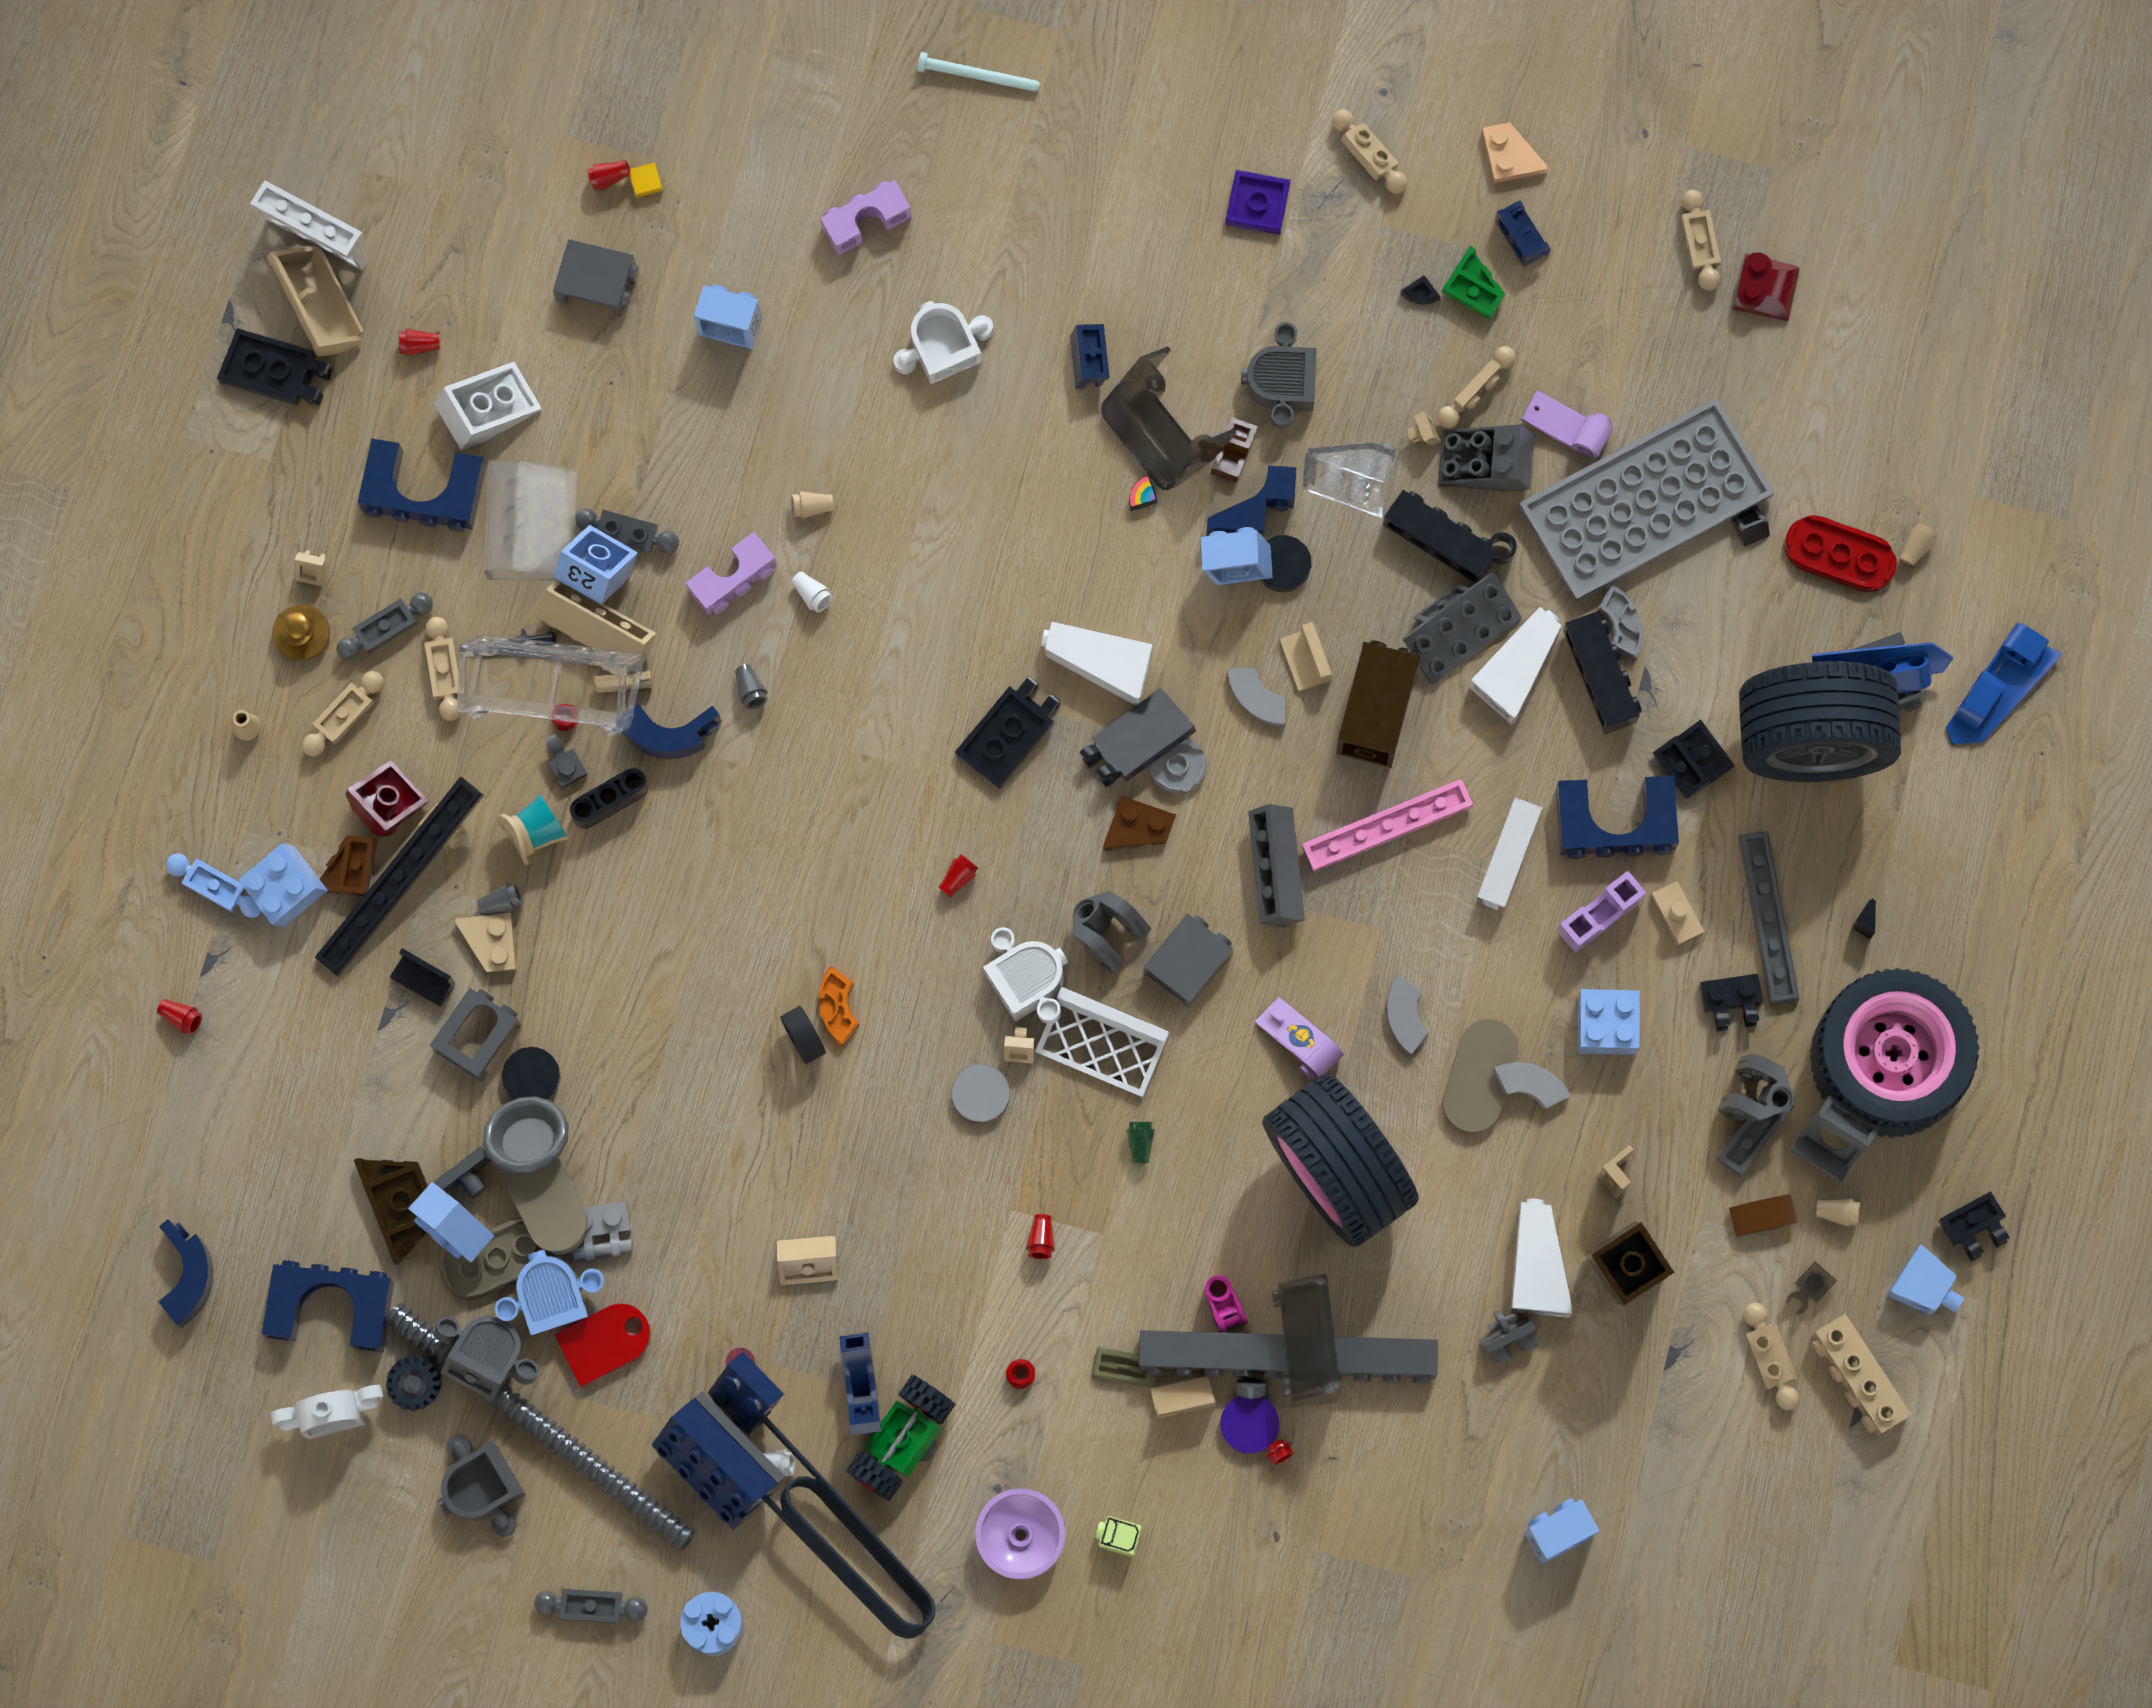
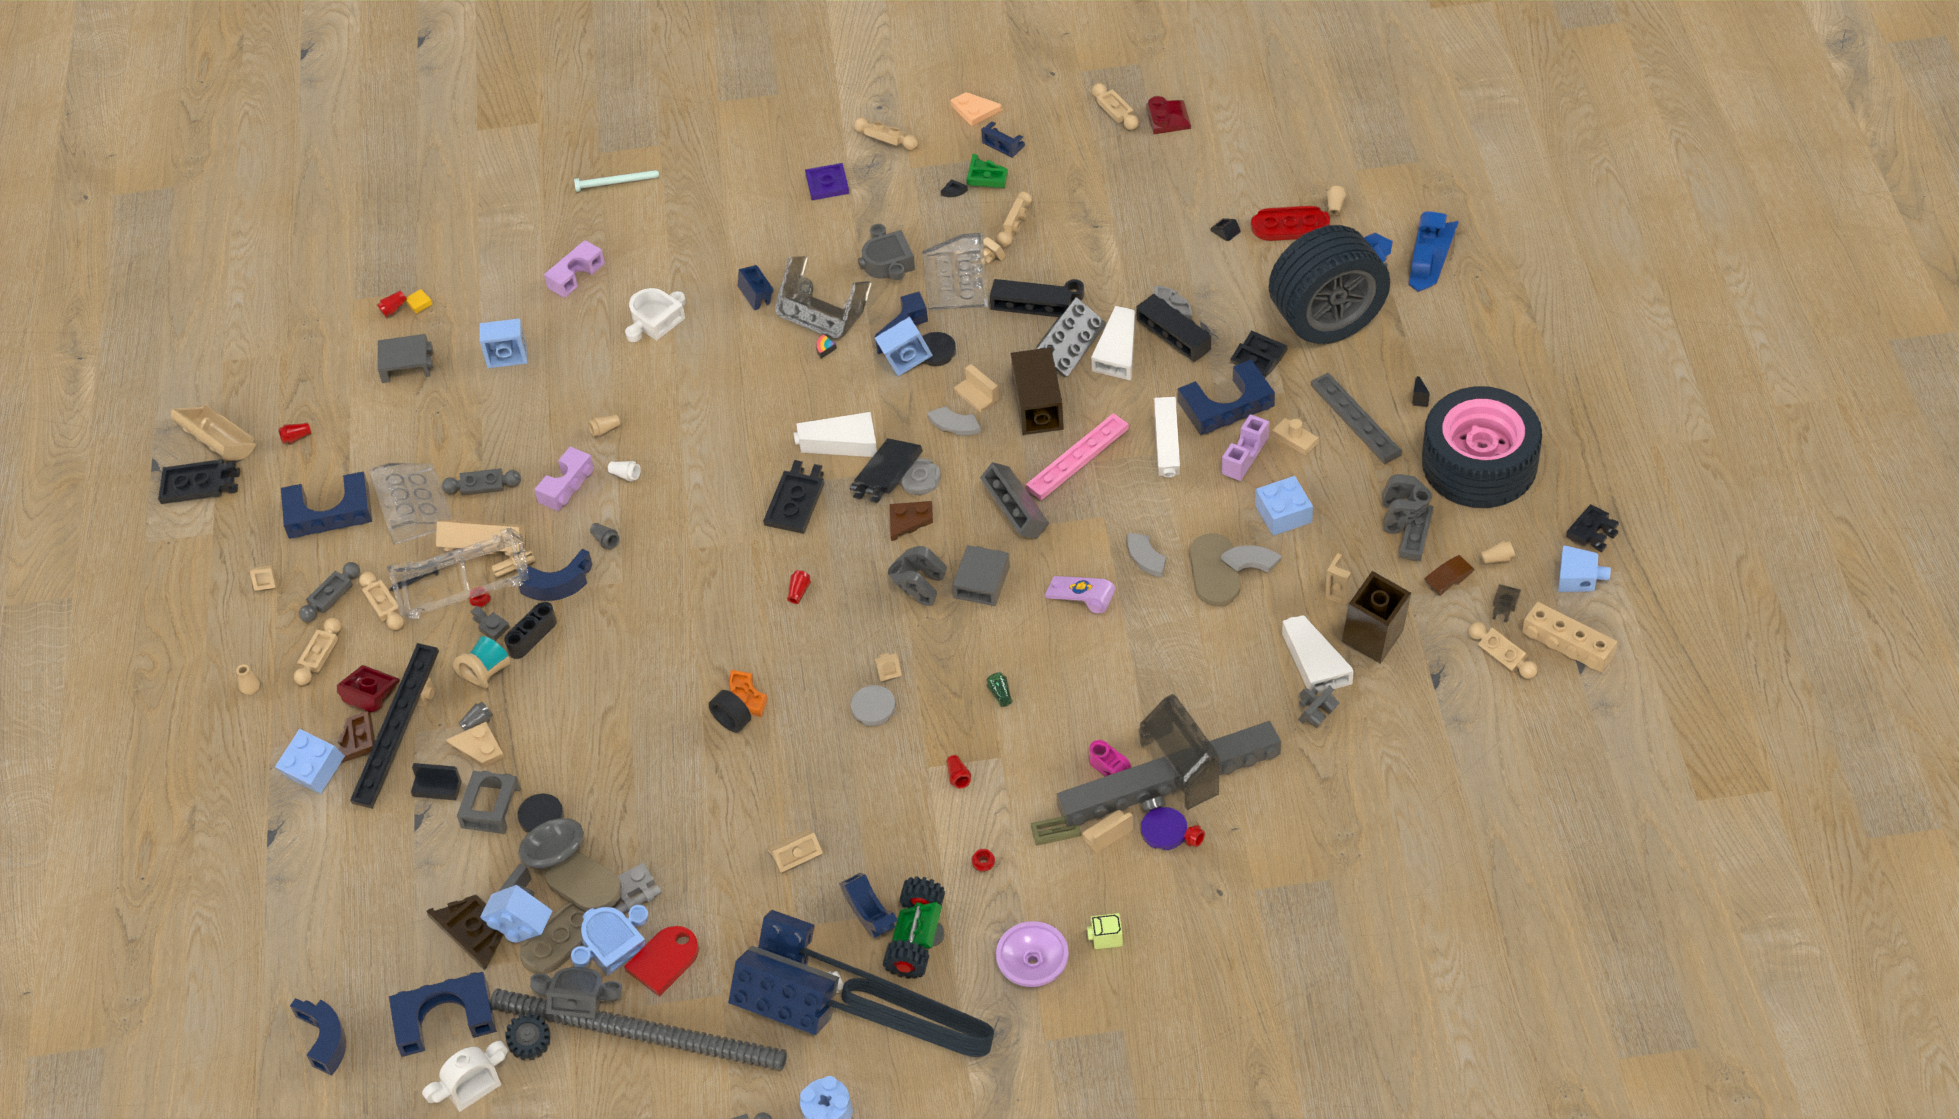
camera: 20 degrees left, 25 degrees down
red cone [157,999,202,1034] -> none
light blue plate [166,853,262,918] -> none
white fence [250,180,366,271] -> none
pearl gold plate [272,604,330,662] -> none
white slope [434,362,542,451] -> none
dark grey piece [437,1435,526,1537] -> none
light blue brick [553,525,638,605] -> none
white piece [983,927,1068,1024] -> none
white fence [1035,987,1171,1097] -> none
slope [1210,417,1258,483] -> none
black wheel [1262,1074,1419,1247] -> none
dark grey slope [1438,424,1535,491] -> none
light grey plate [1519,398,1774,602] -> none
lavender door [1521,390,1613,459] -> none
light blue brick [1524,1498,1599,1565] -> none
black plate [1699,974,1763,1032] -> none
dark grey panel [1791,1095,1880,1183] -> none

